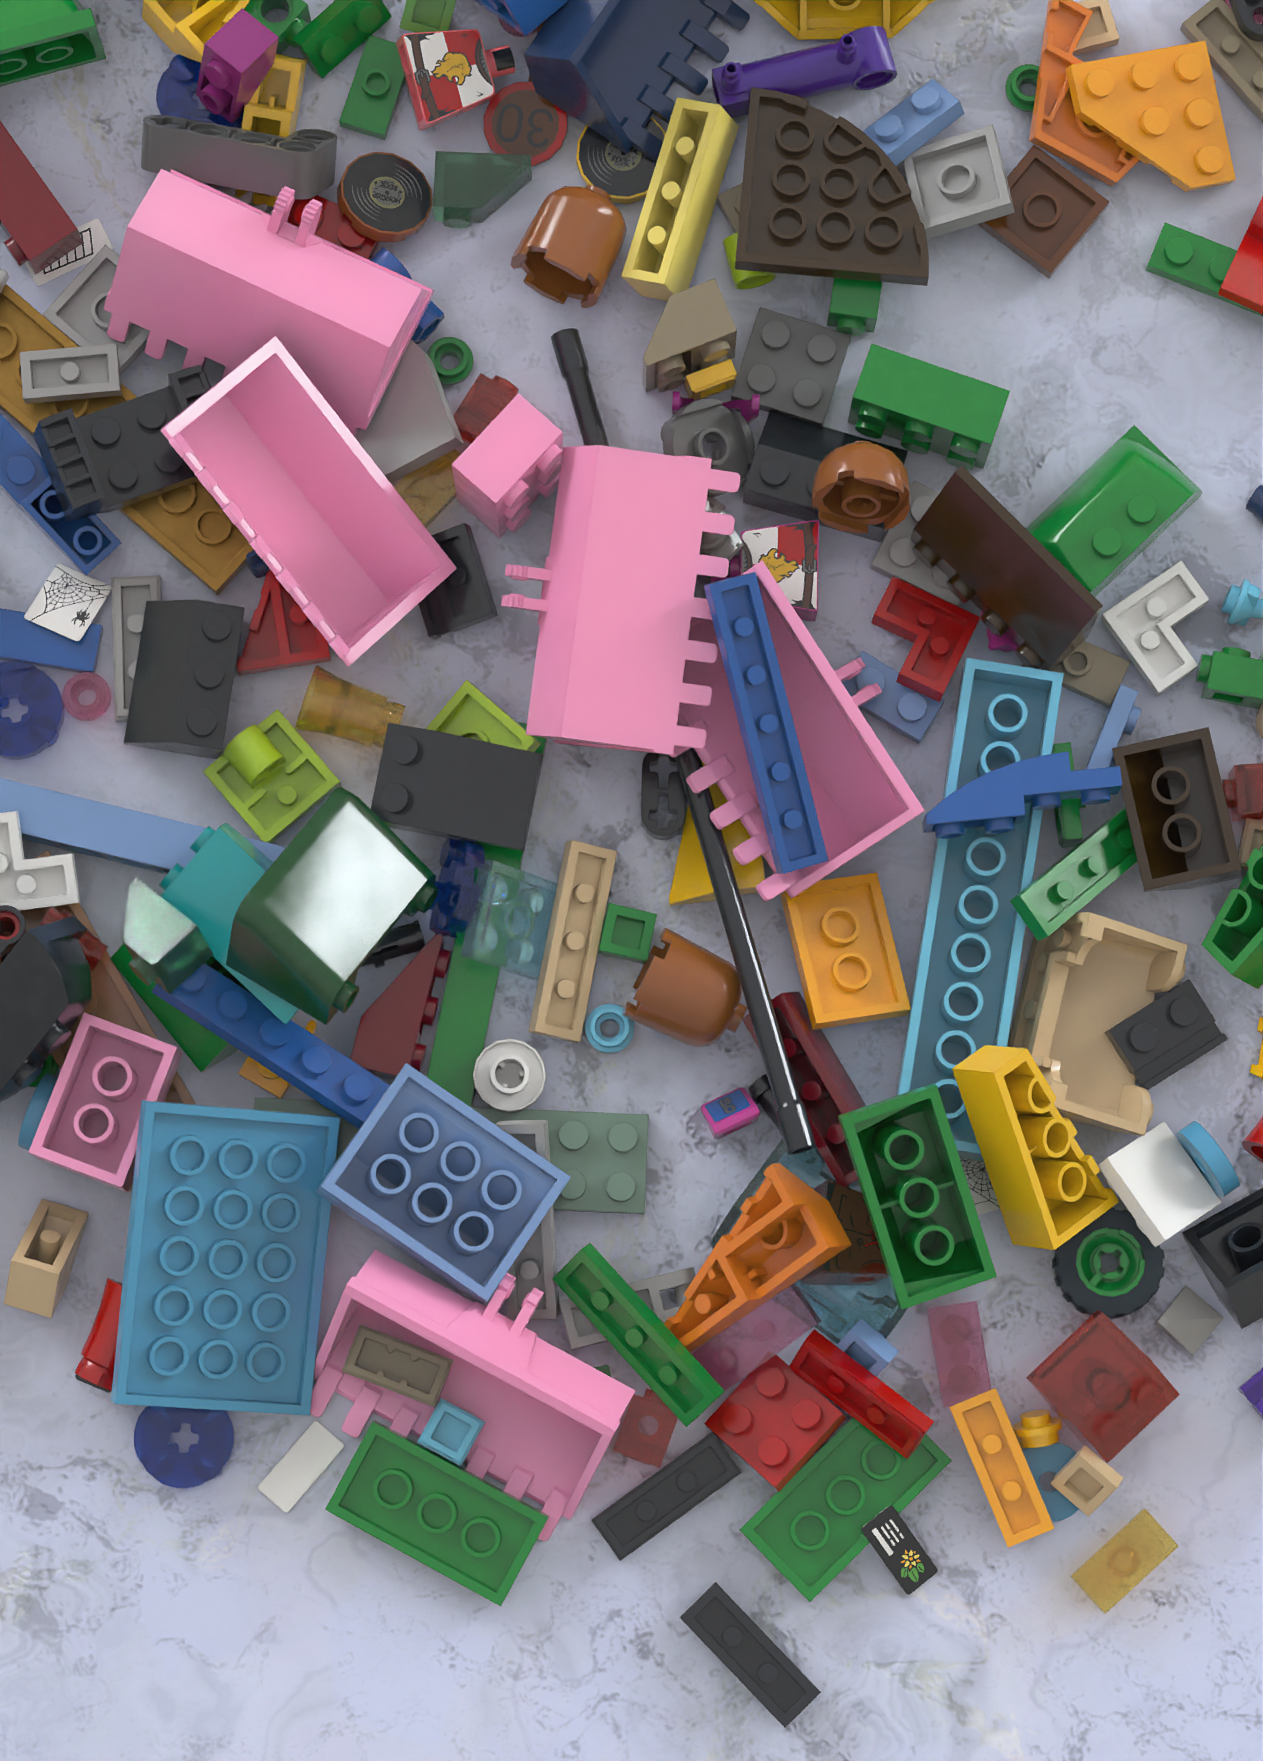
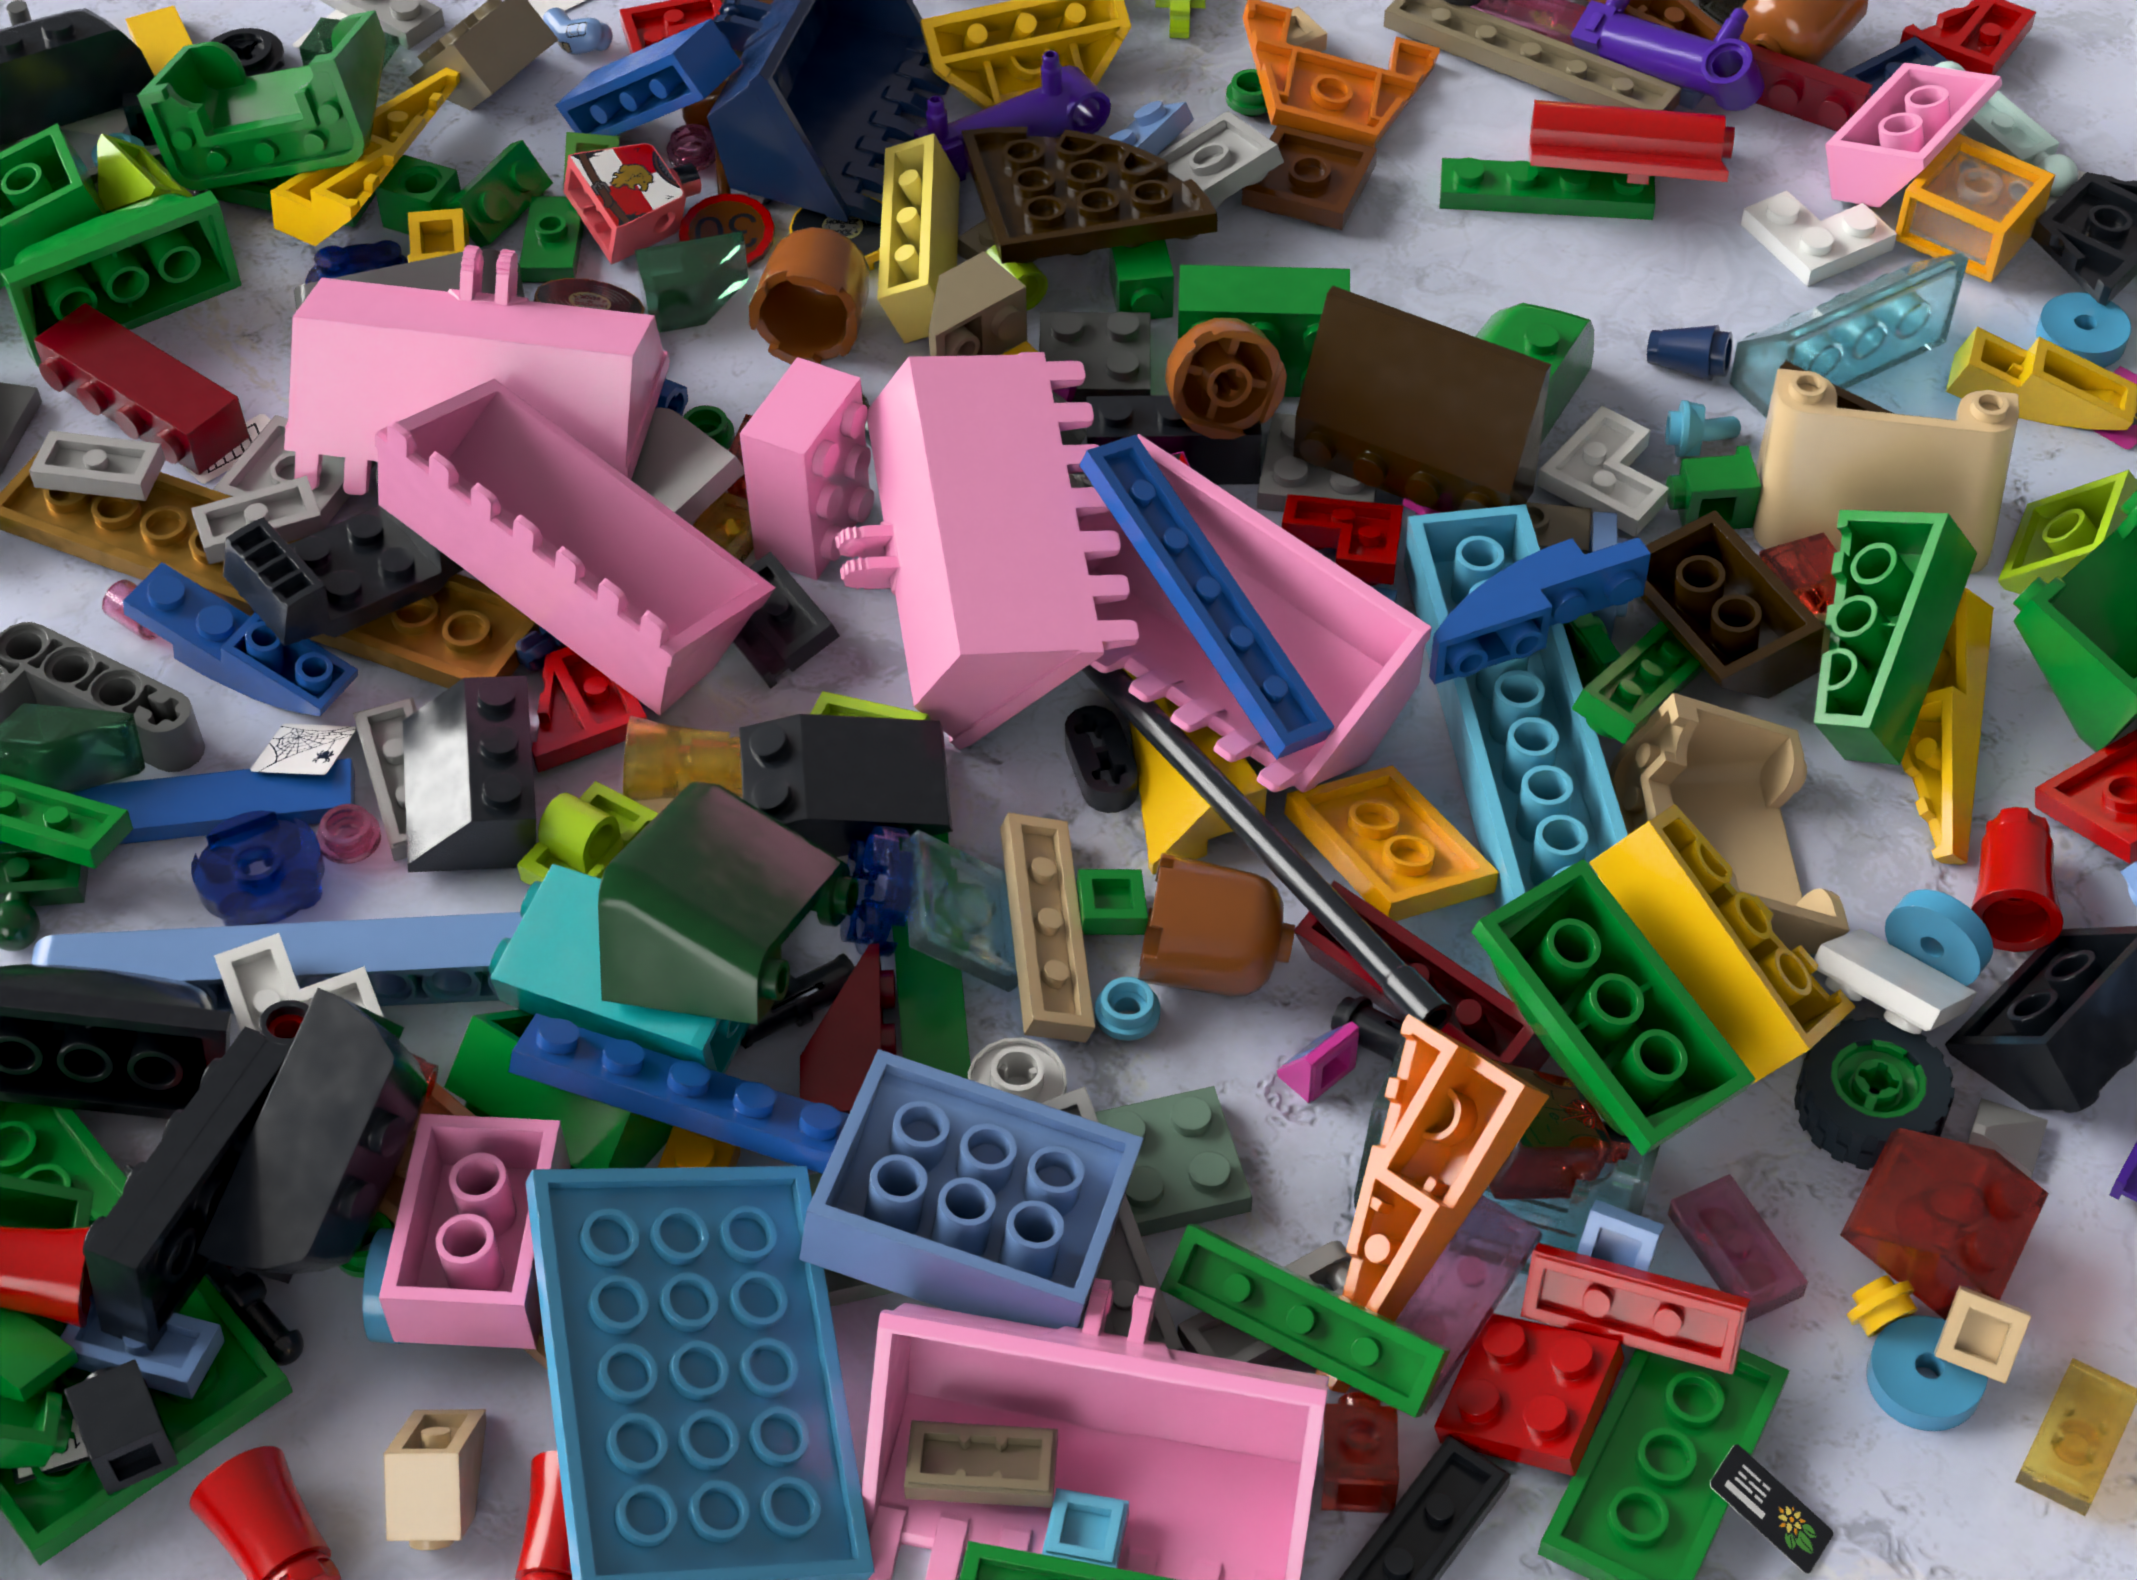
camera: 15 degrees left, 30 degrees down
clear green slope [123,878,214,994] -> none
magenta slope [196,8,279,124] -> none
light orange plate [949,1388,1055,1548] -> none
light orange plate [1065,41,1236,192] -> none
black plate [1105,979,1228,1090] -> none

